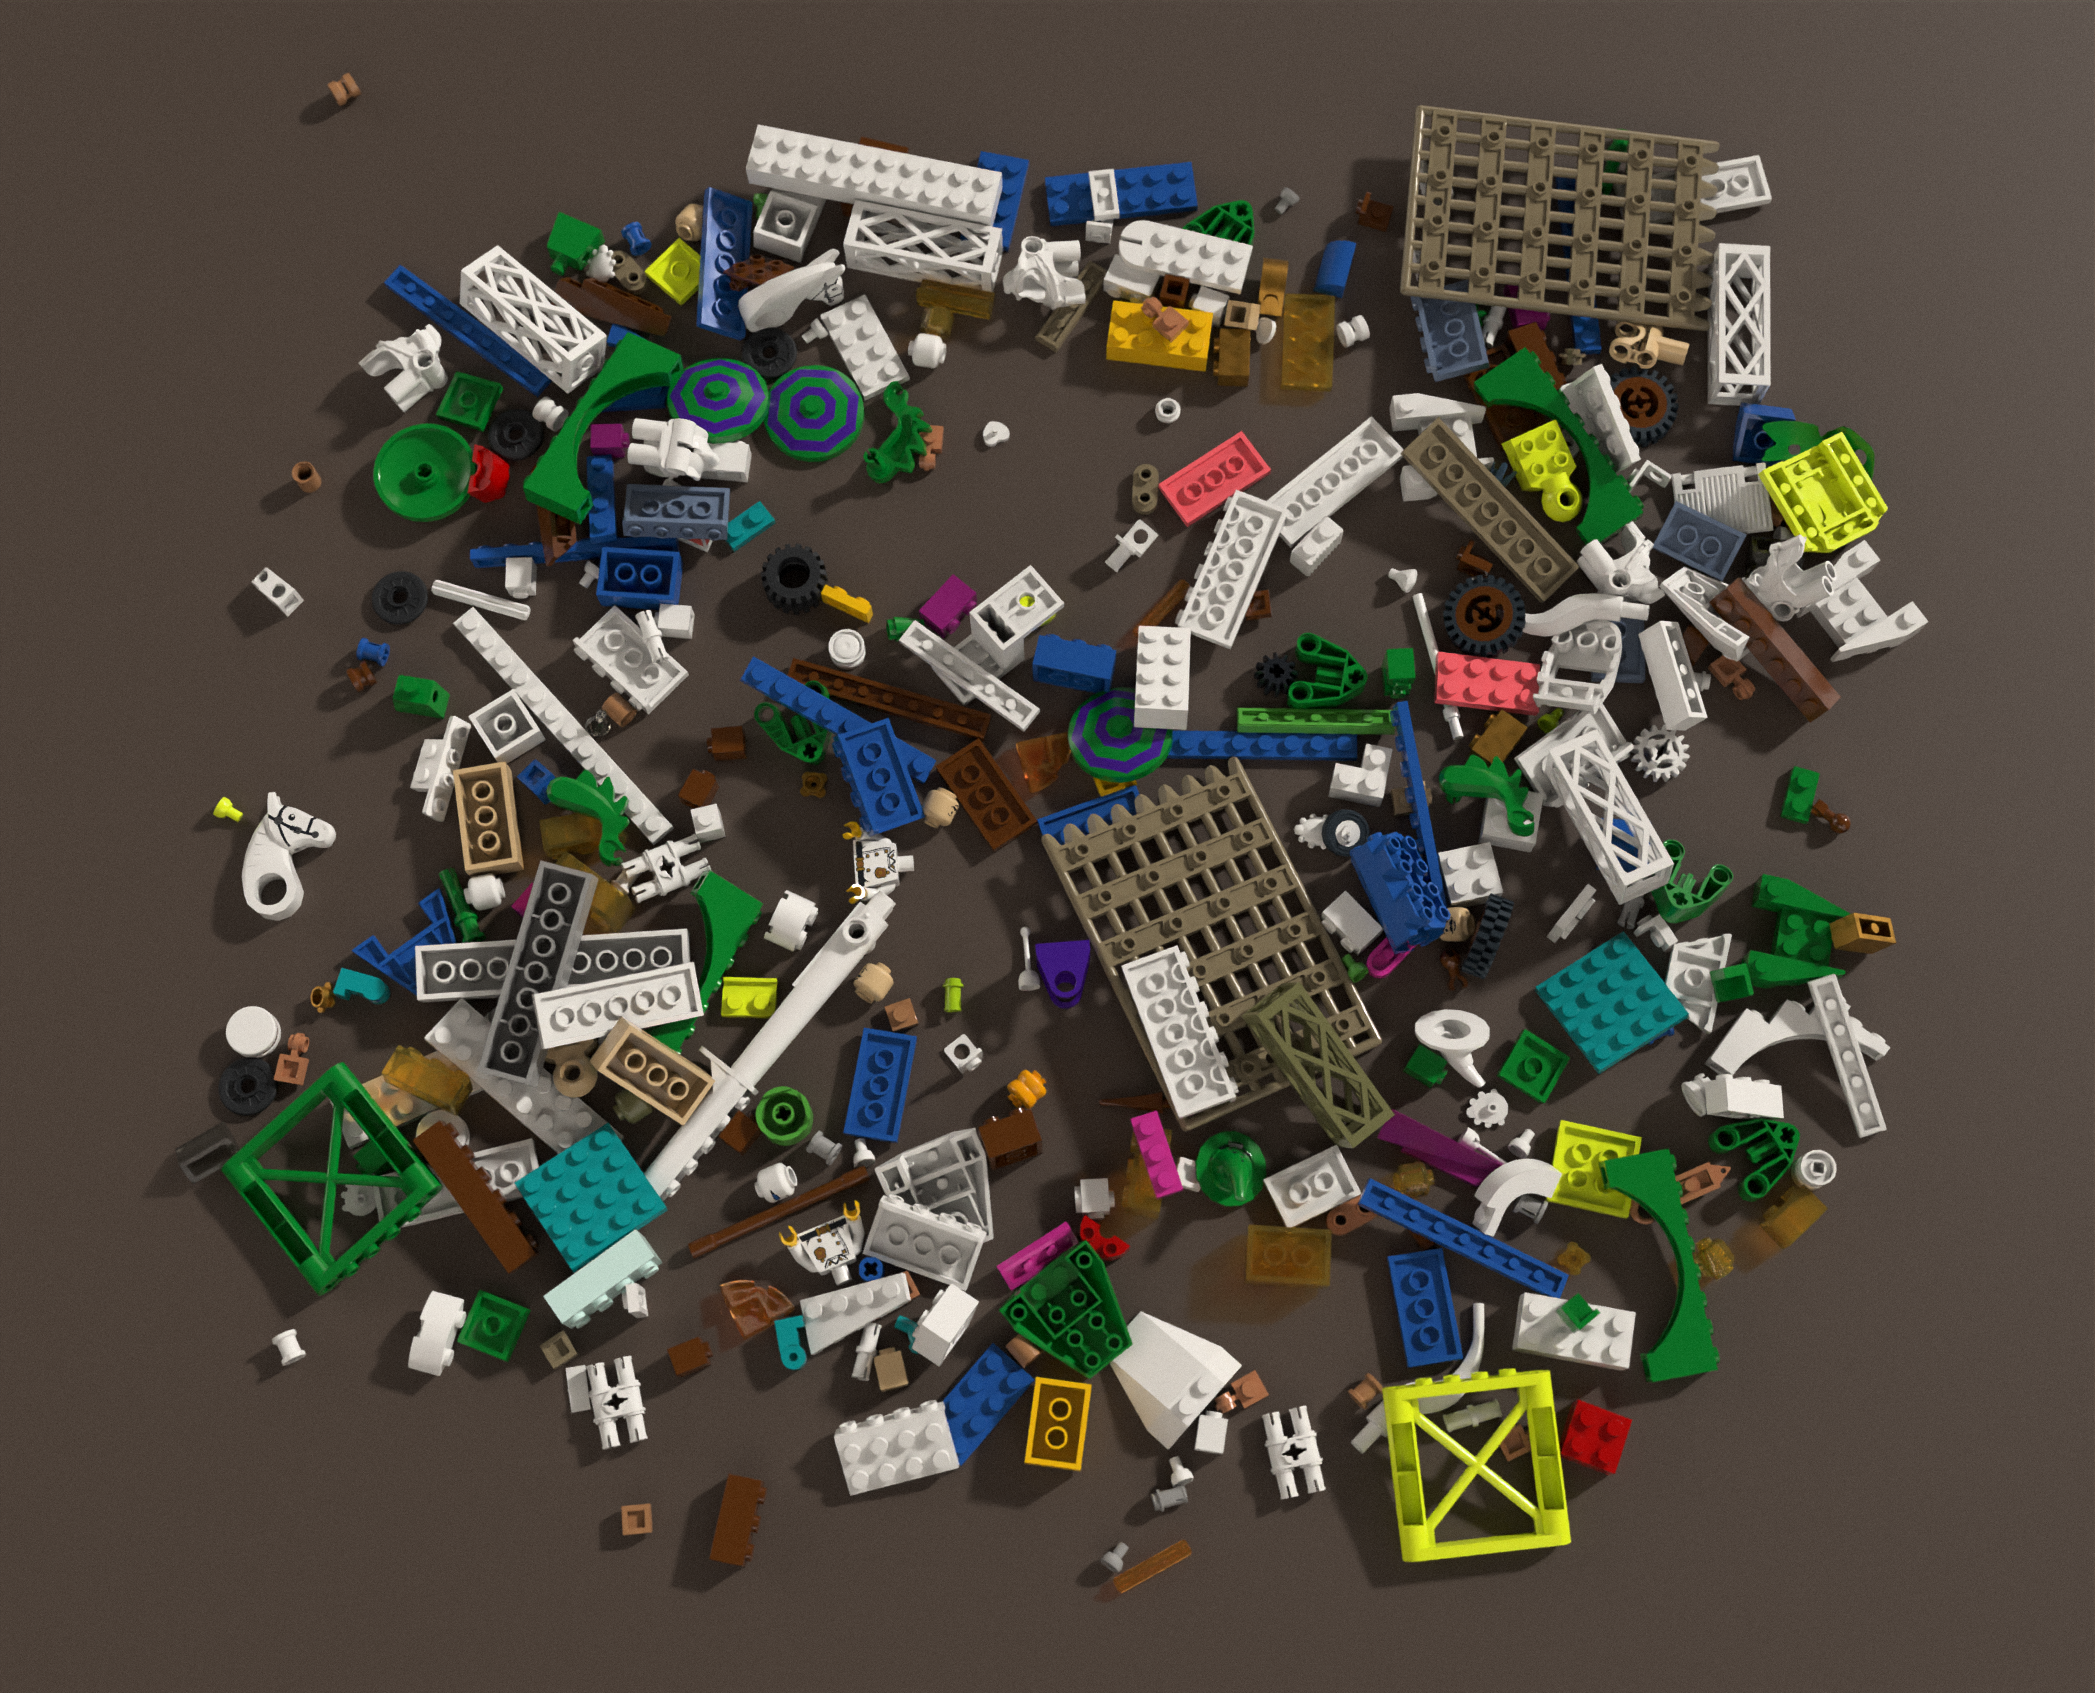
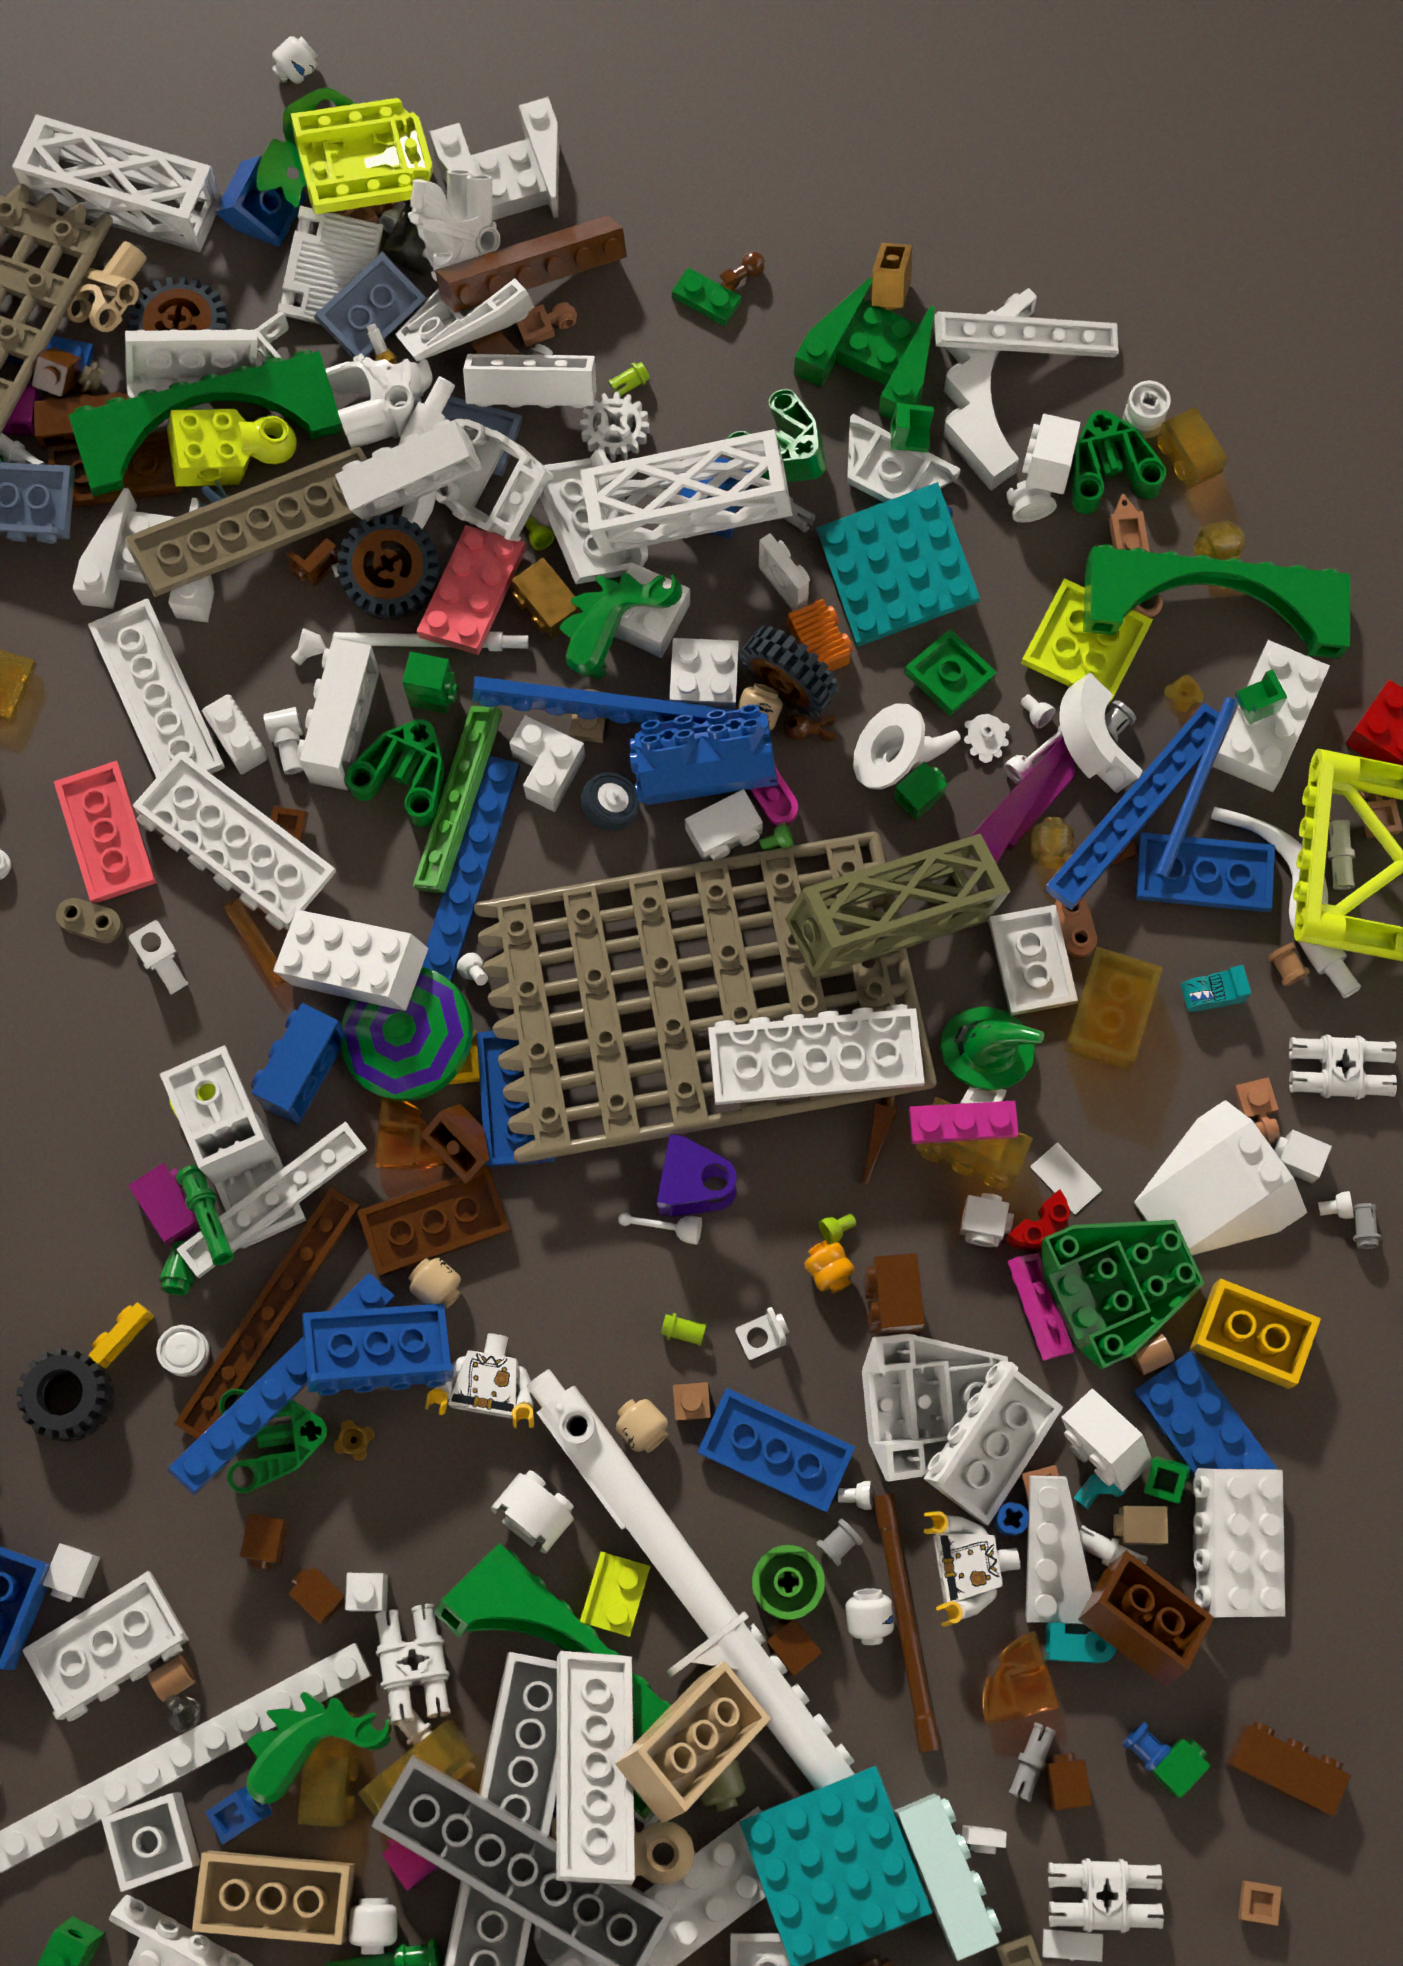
camera: 75 degrees left, 0 degrees up
white pin [635,610,669,664] -> none
black gear [1254,652,1298,698] -> none
white piece [1293,814,1328,849] -> none
white bracket [1634,914,1678,952] -> none
none -> reddish brown brick [32,347,81,397]
none -> green pin [176,1164,234,1265]
none -> white pin [264,707,303,775]
none -> white head [272,36,318,84]
none -> white brick [297,638,380,791]
none -> white brick [335,419,482,522]
none -> white piece [366,323,397,364]
none -> reddish brown slope [420,1104,489,1184]
none -> white piece [457,953,488,986]
none -> lime pin [608,362,650,397]
none -> orange brick [787,598,853,671]
none -> lime piece [818,1213,856,1245]
none -> light grey pin [1008,1723,1056,1802]
none -> white sticker [1030,1142,1102,1214]
none -> reddish brown brick [1078,1550,1214,1687]
none -> blue bush [1122,1721,1171,1772]
none -> green brick [1144,1456,1192,1504]
none -> green brick [1149,1738,1211,1798]
none -> blue piece [1155,697,1238,880]
none -> teal leg [1180,965,1252,1012]

